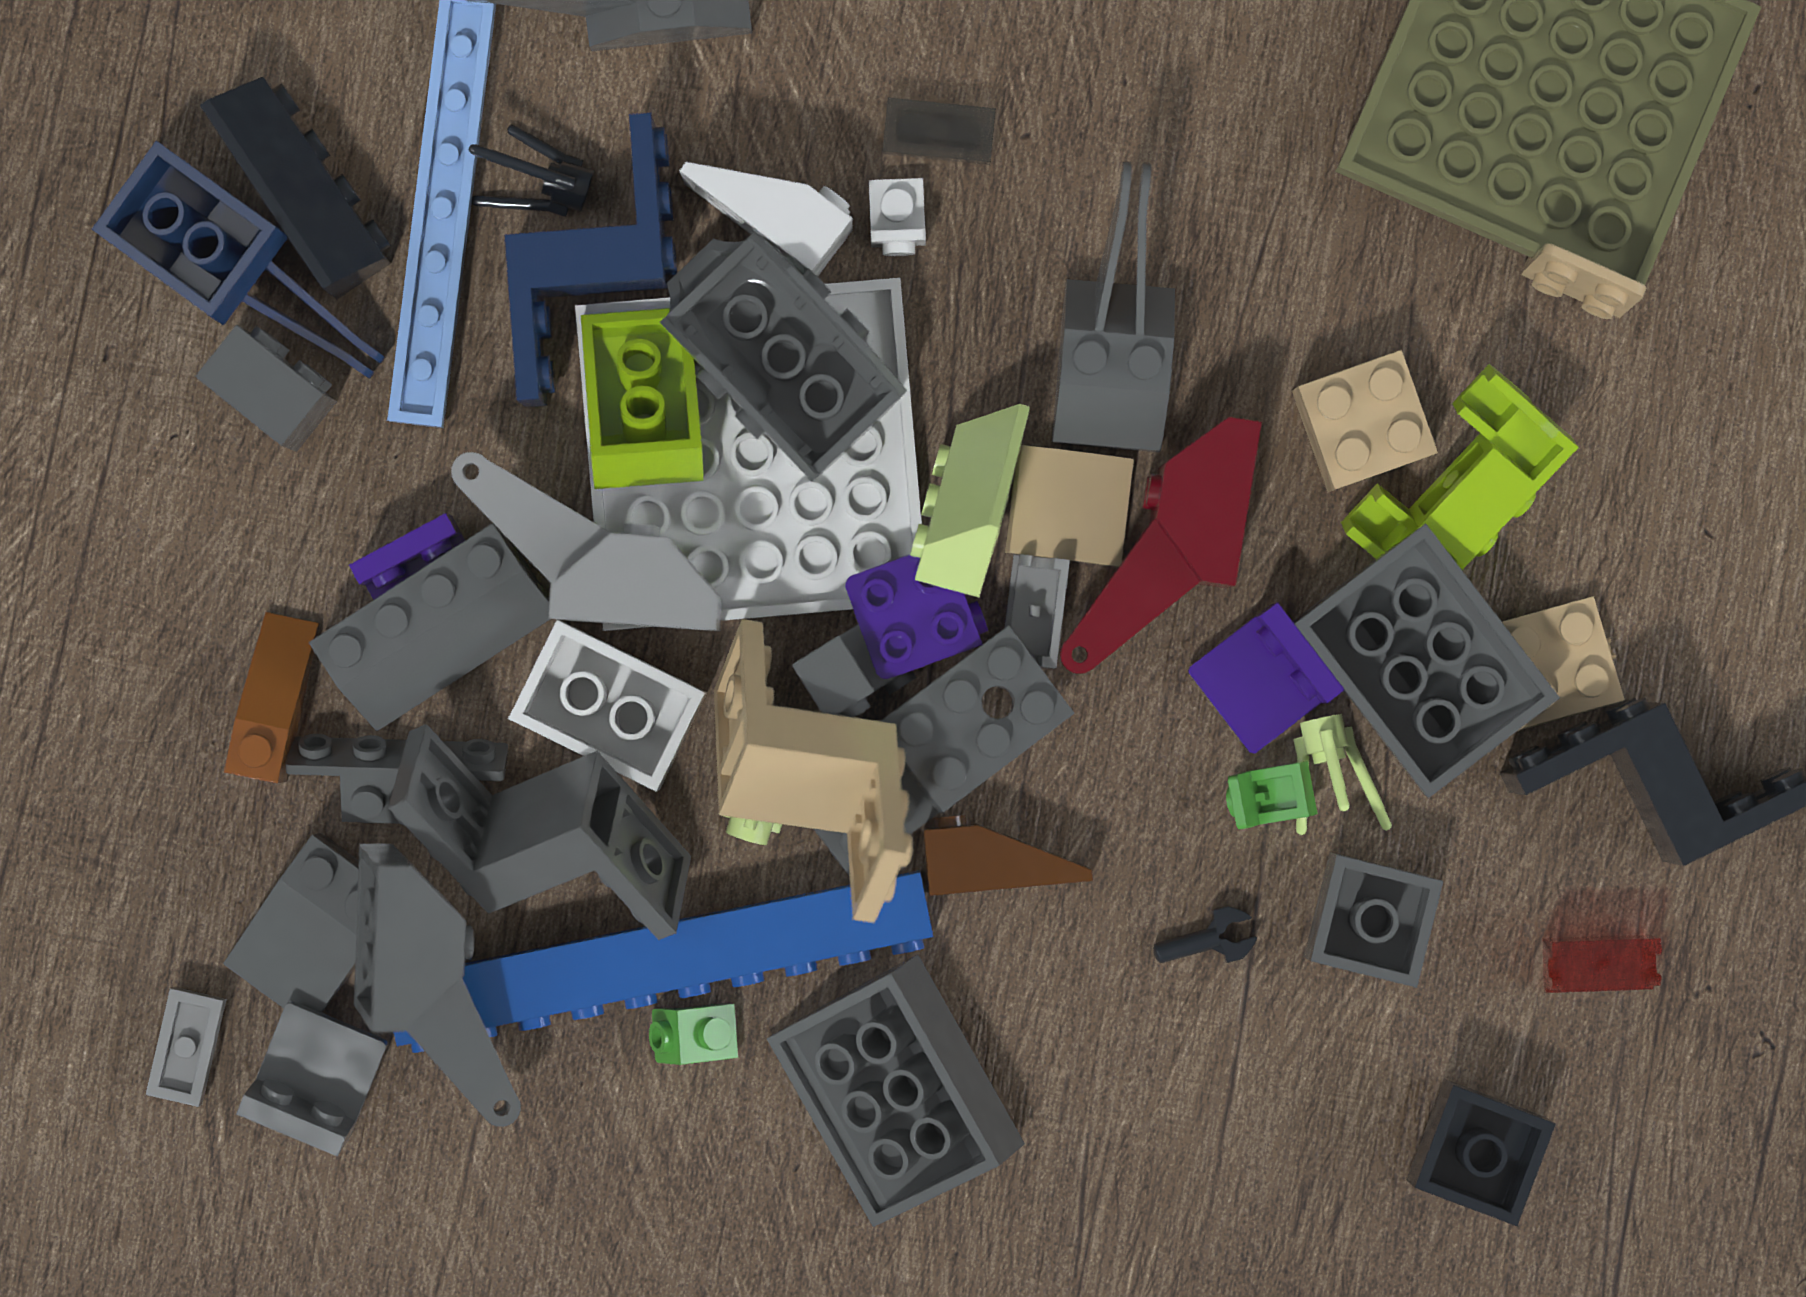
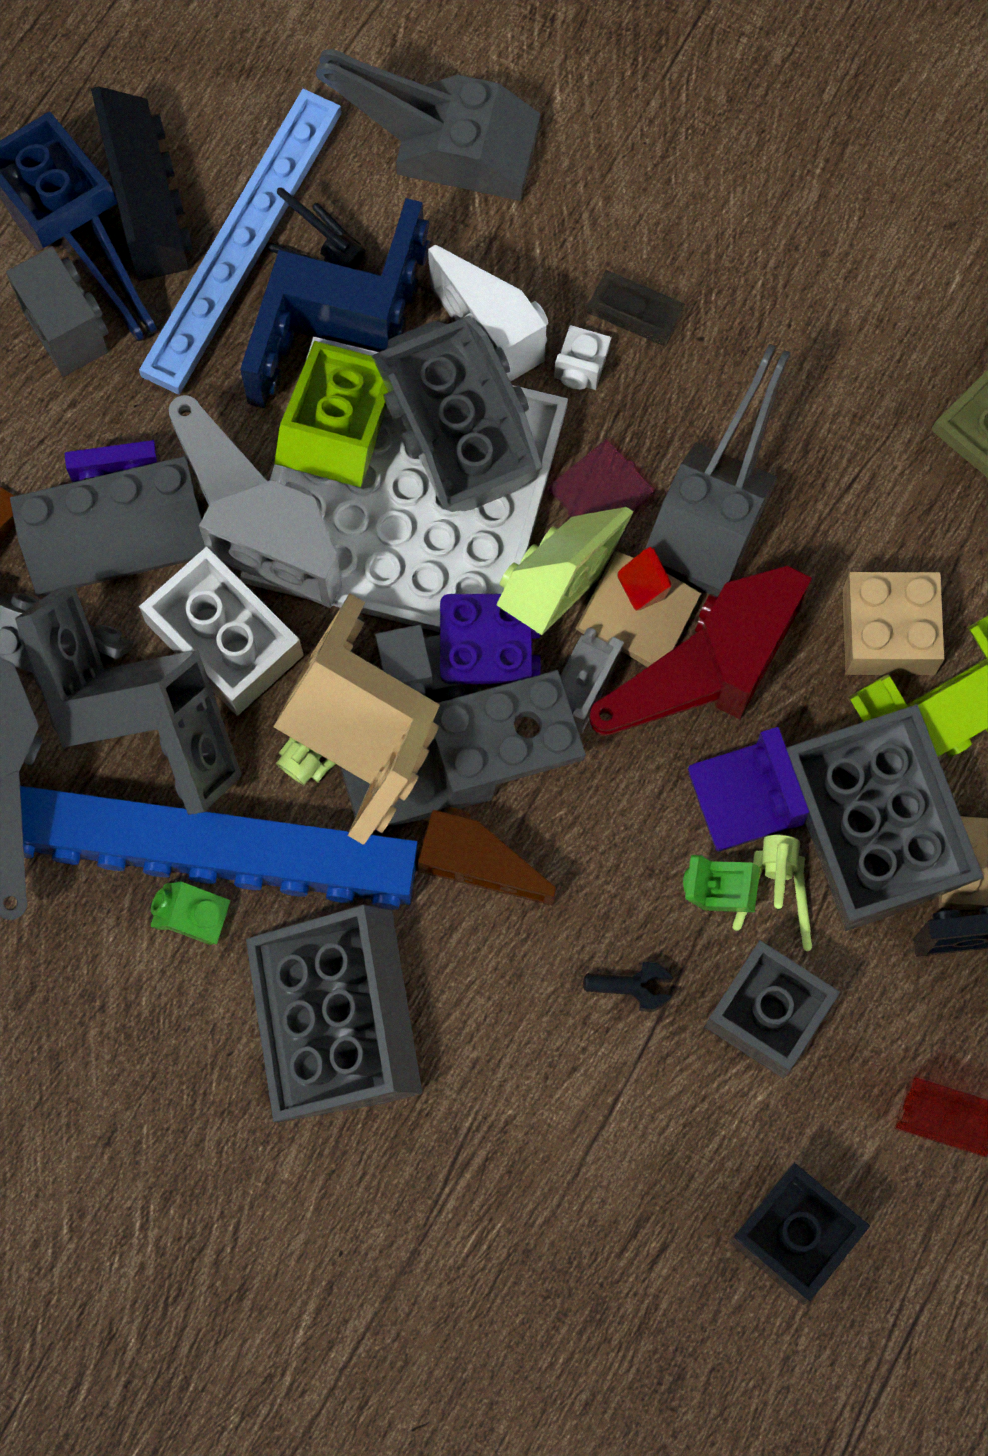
camera: 20 degrees right, 15 degrees down
none -> clear pink piece [548,439,655,518]
none -> red slope [617,547,672,611]

